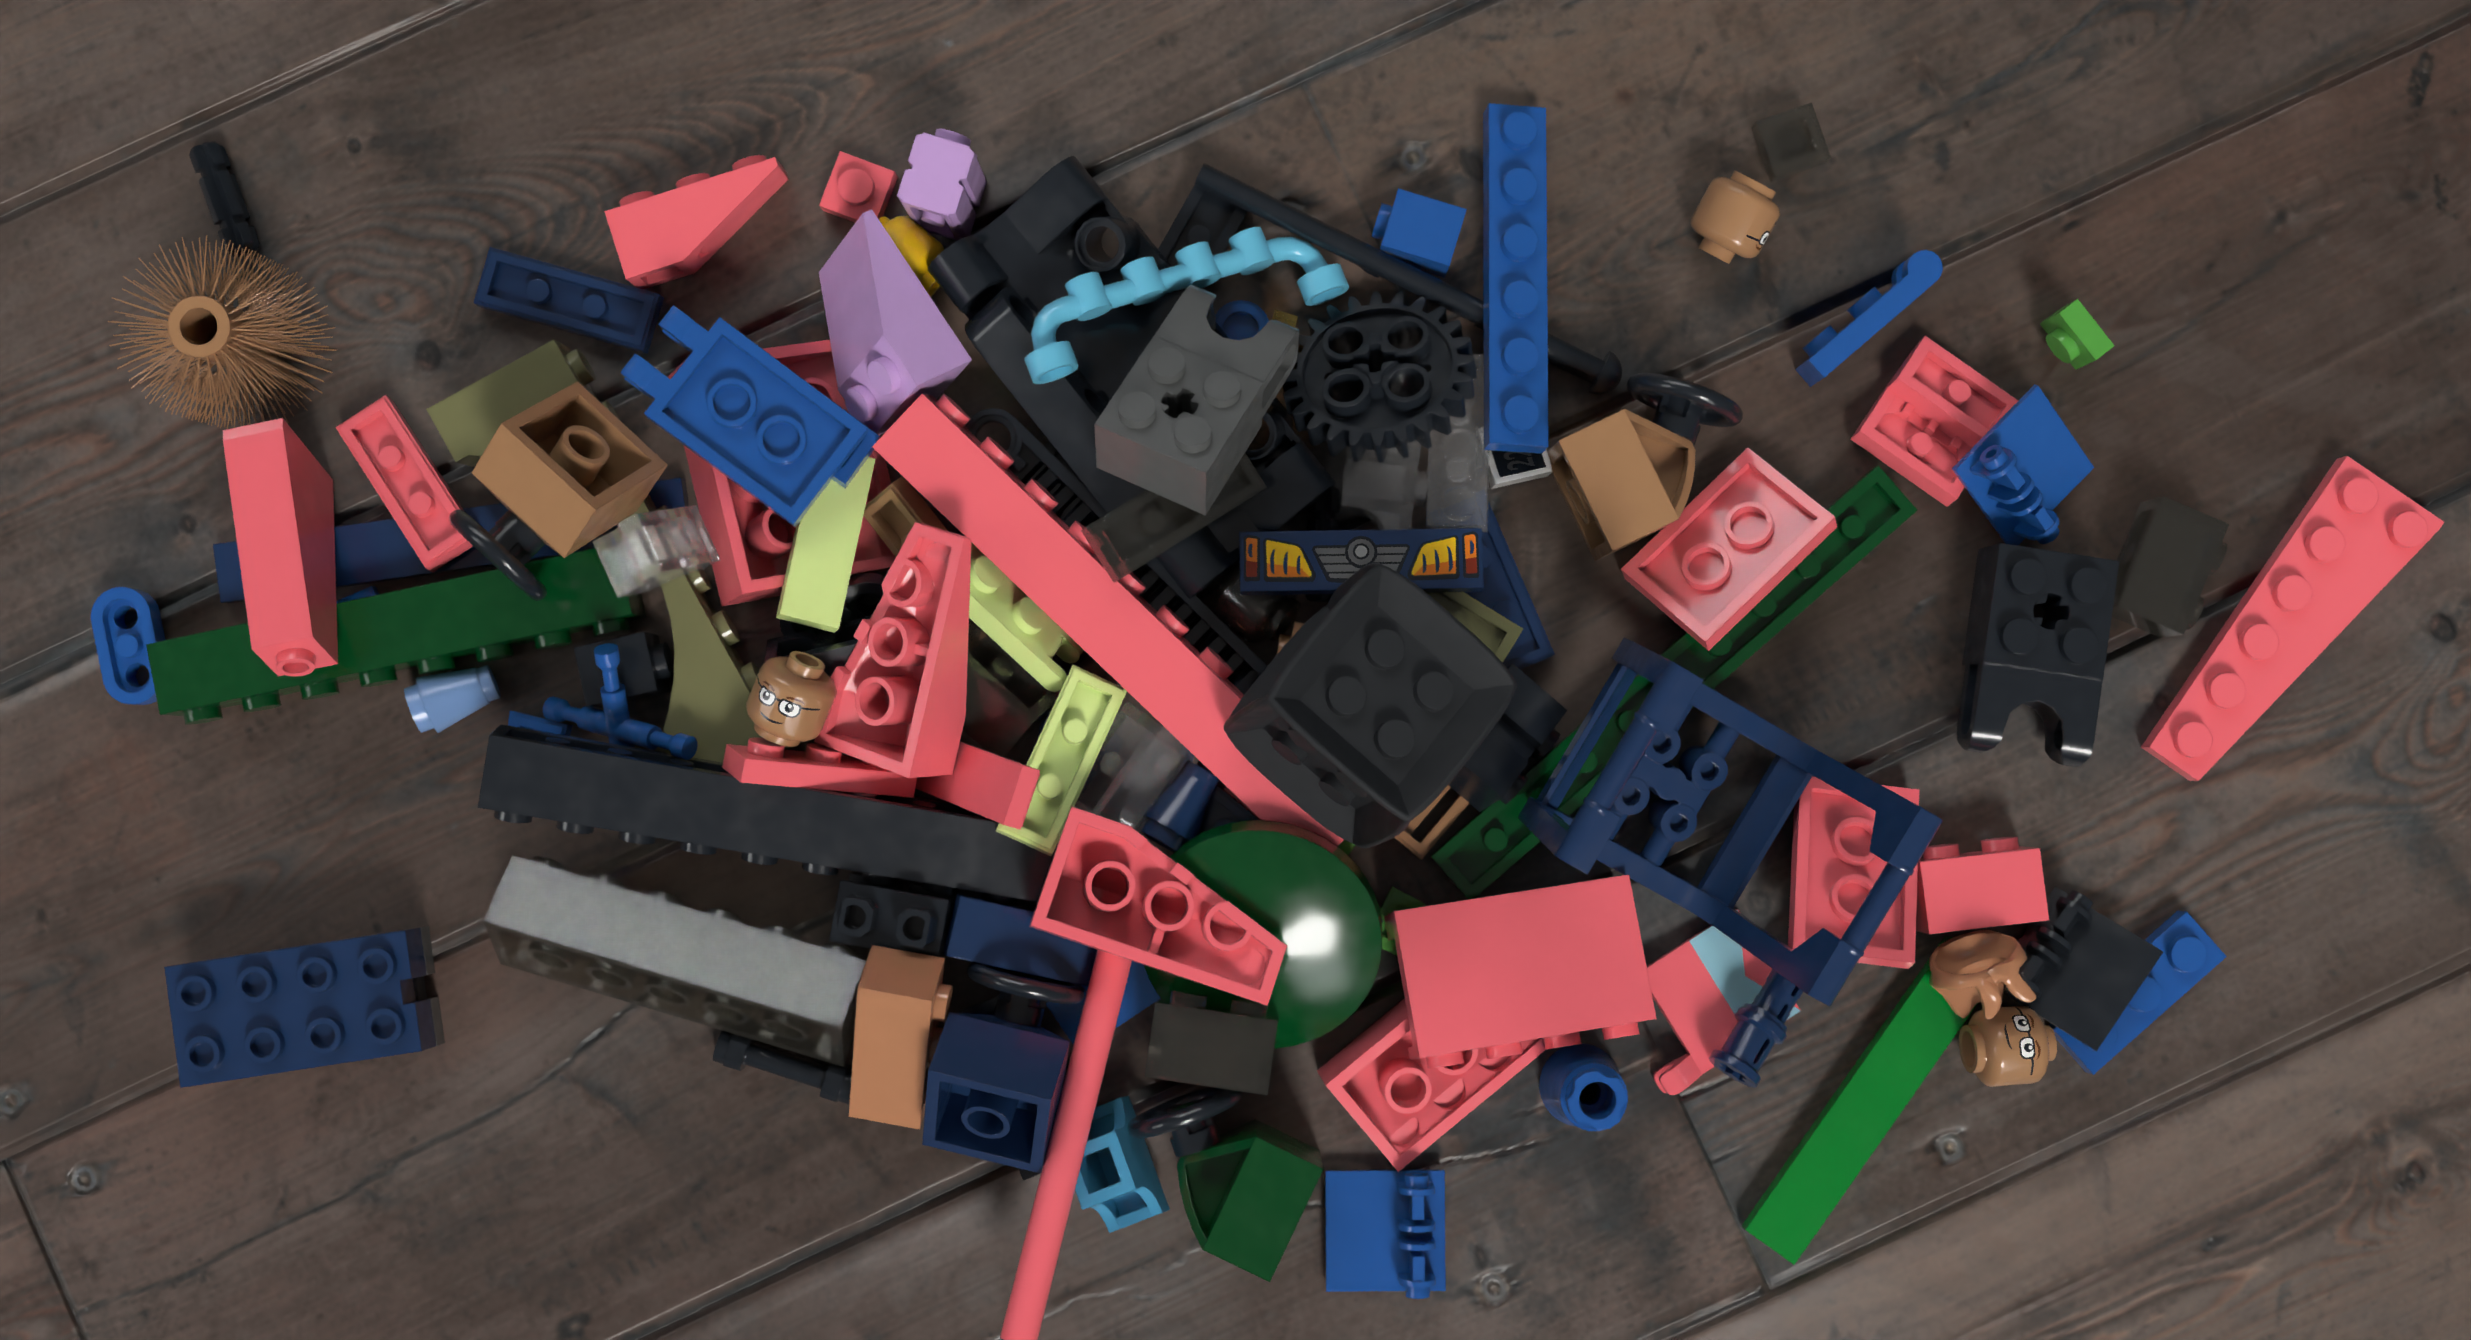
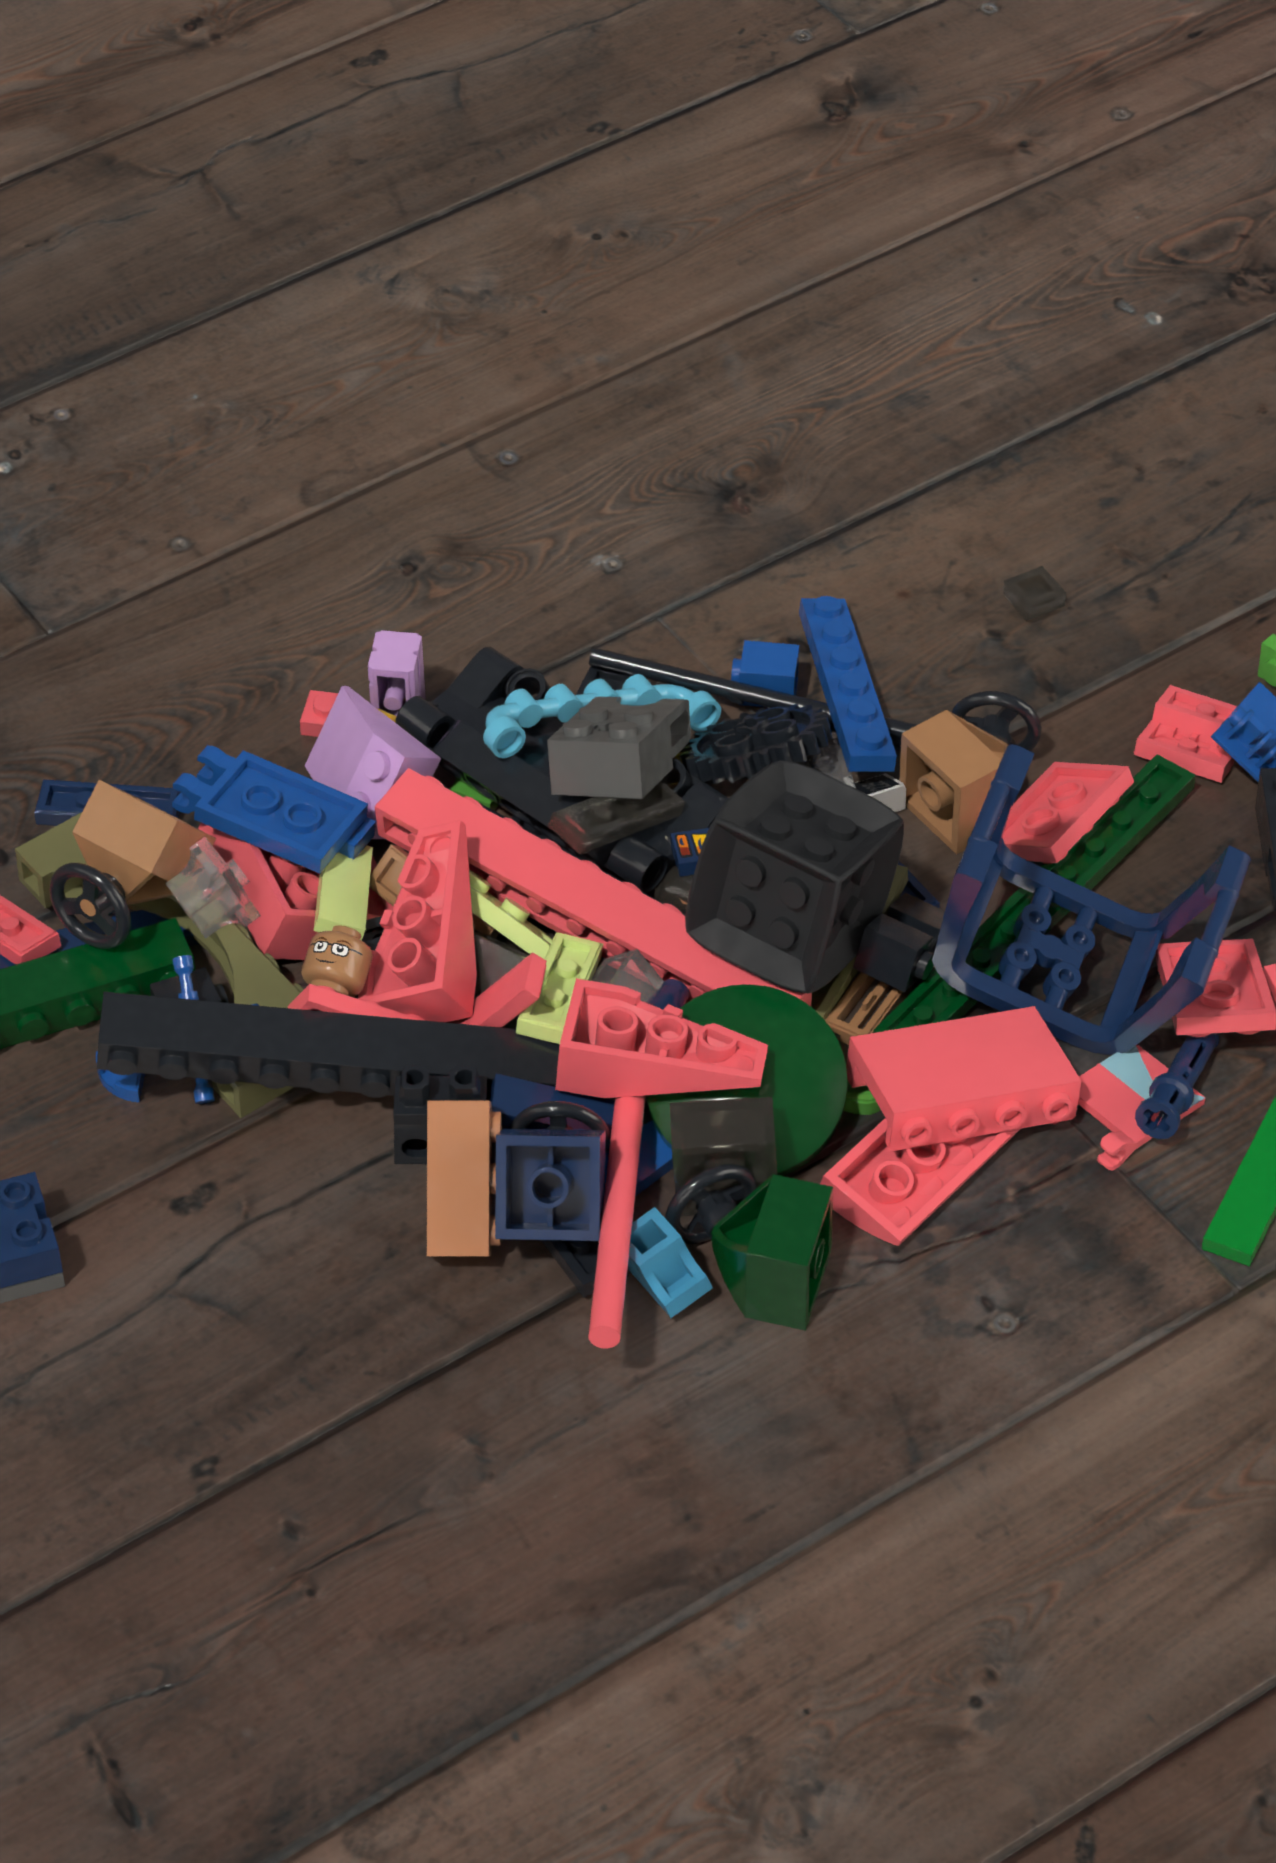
camera: 10 degrees left, 40 degrees down
medium blue cone [404,665,501,733] -> none
clear smoke brick [483,855,866,1067] -> none
coral slope [604,155,789,290] -> none
black bar [713,1027,852,1105] -> none
blue hinge [1325,1170,1446,1299] -> none
blue plant [1539,1044,1628,1131] -> none
medium nougat head [1690,170,1780,264] -> none
blue plate [1795,250,1943,387] -> none

